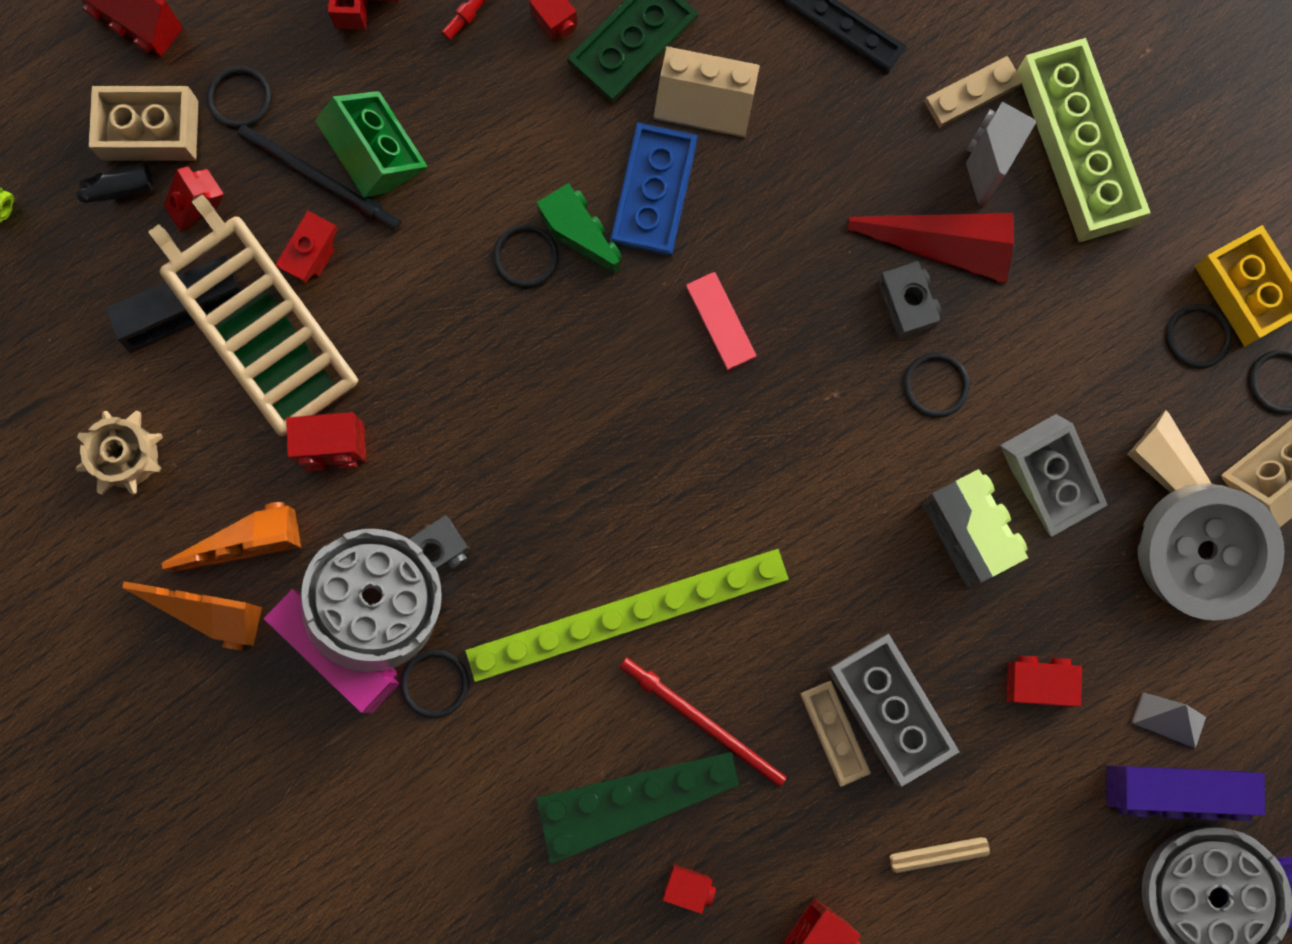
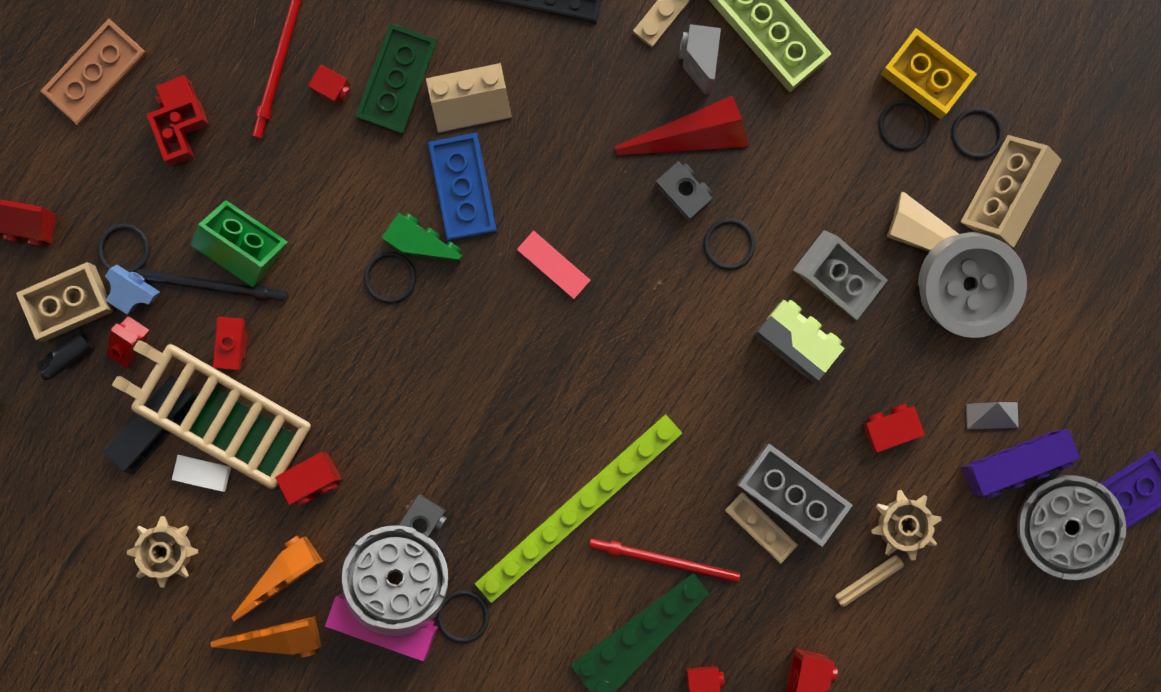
camera: 20 degrees left, 5 degrees up
none -> medium blue brick [105,265,160,314]
none -> white slope [172,455,231,492]
none -> tan brick [871,490,942,560]

